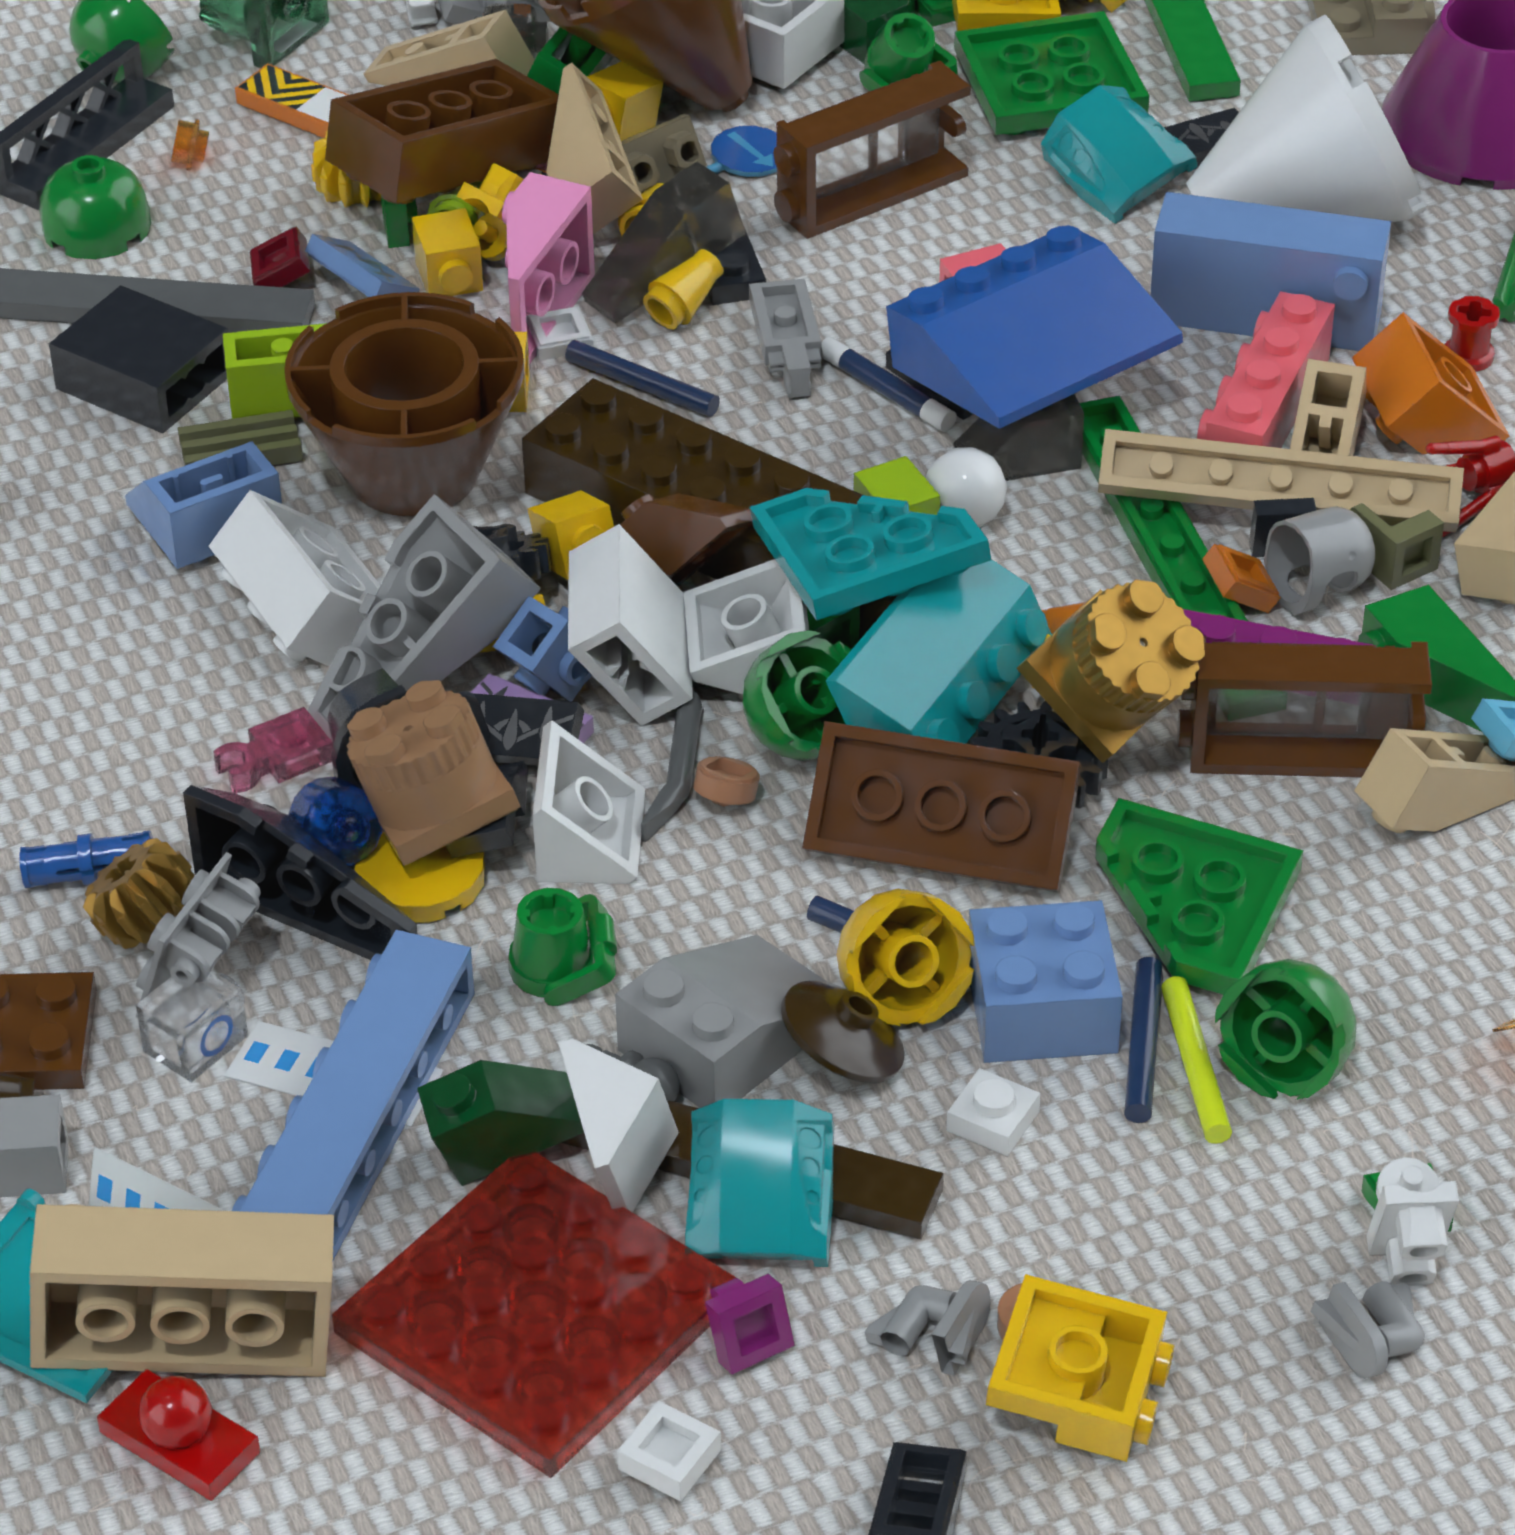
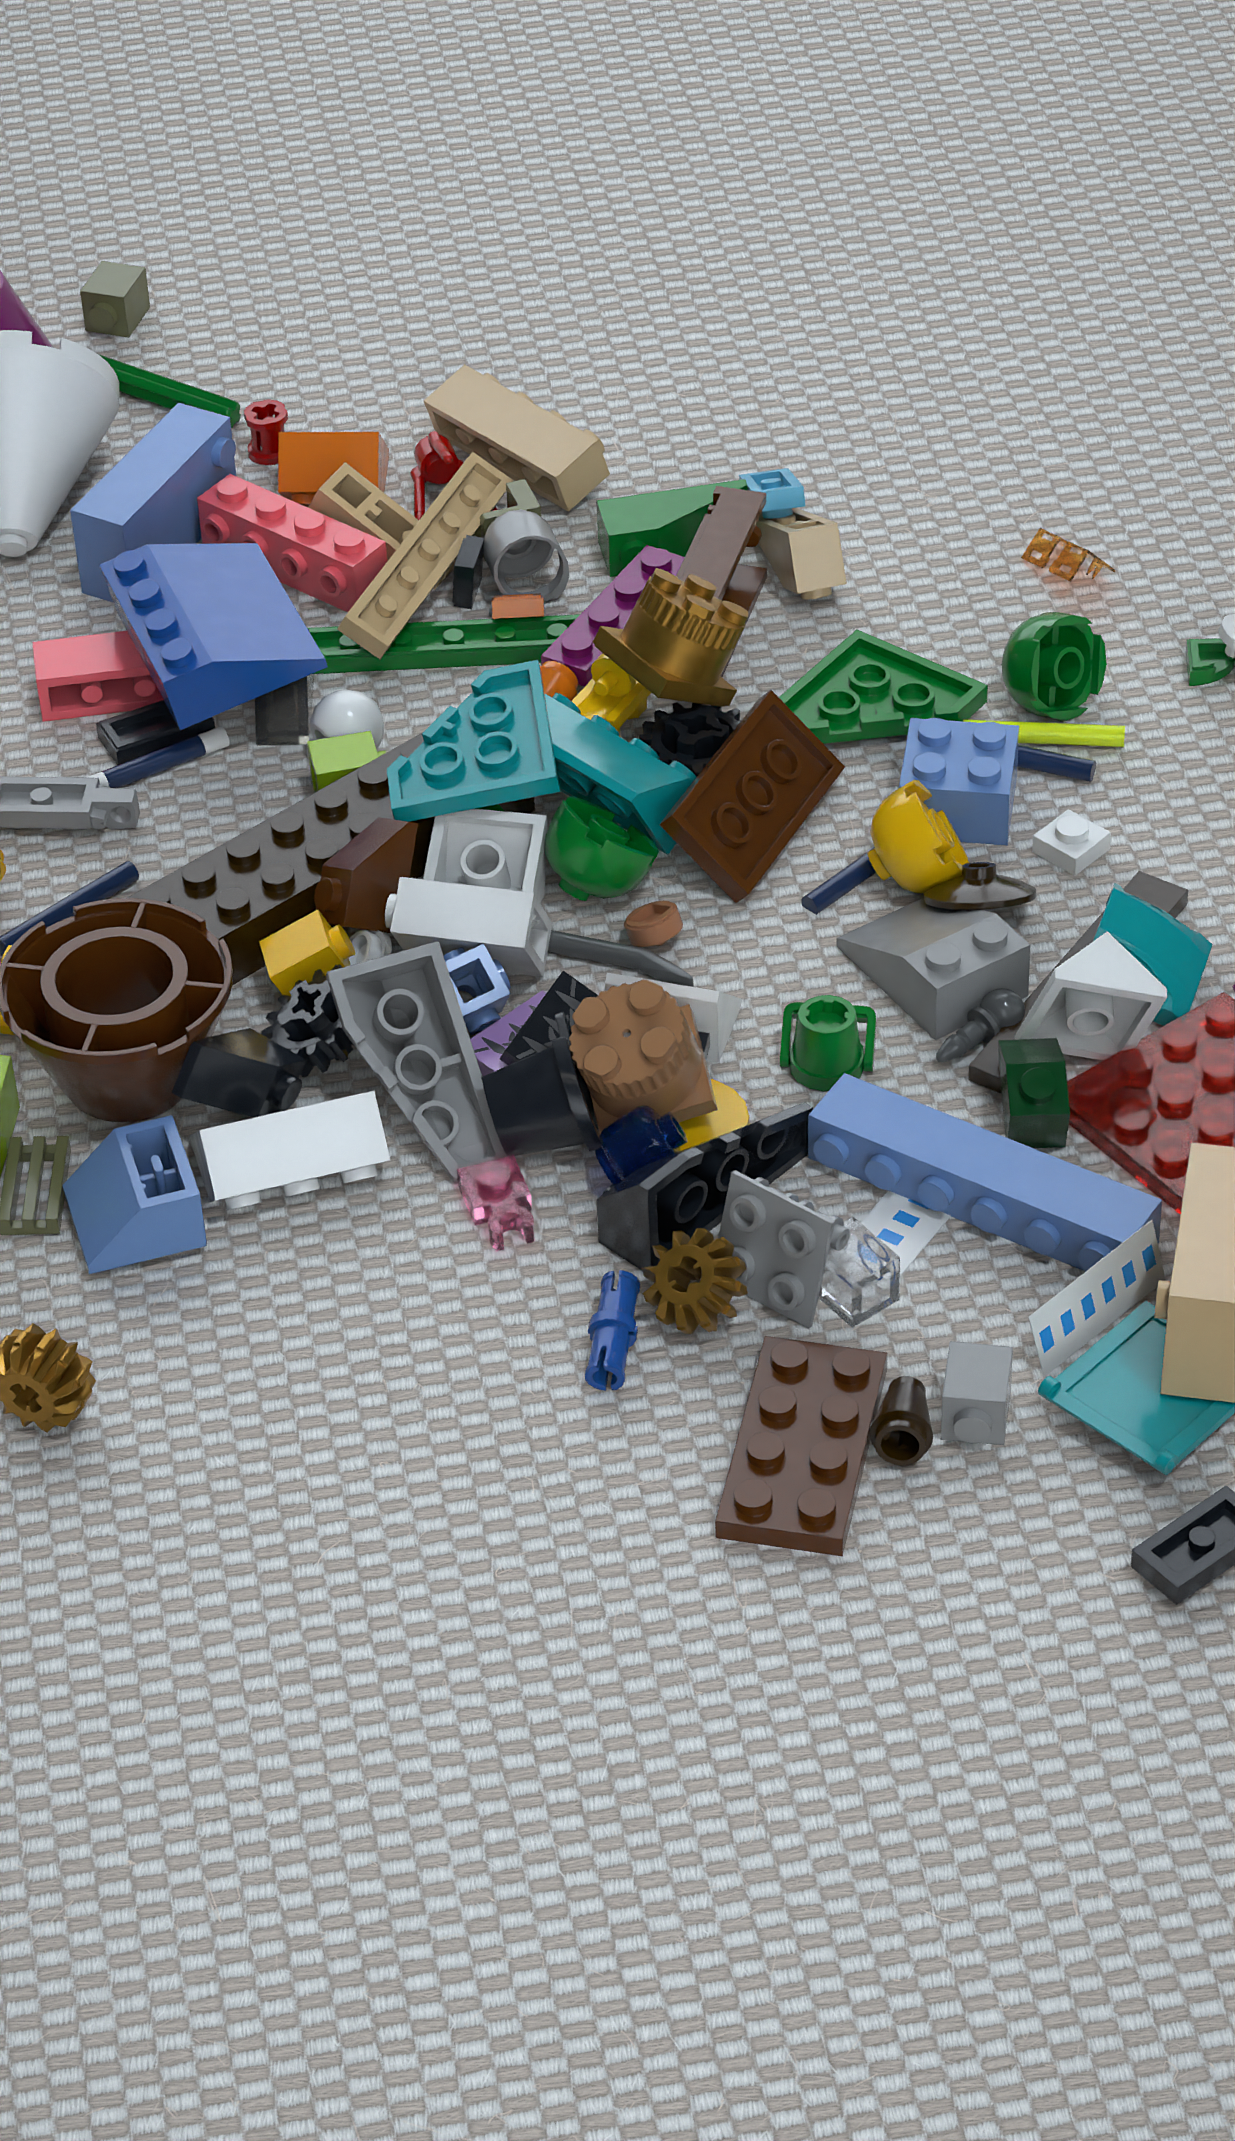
camera: 75 degrees left, 0 degrees up
none -> black slope [172,1028,306,1118]

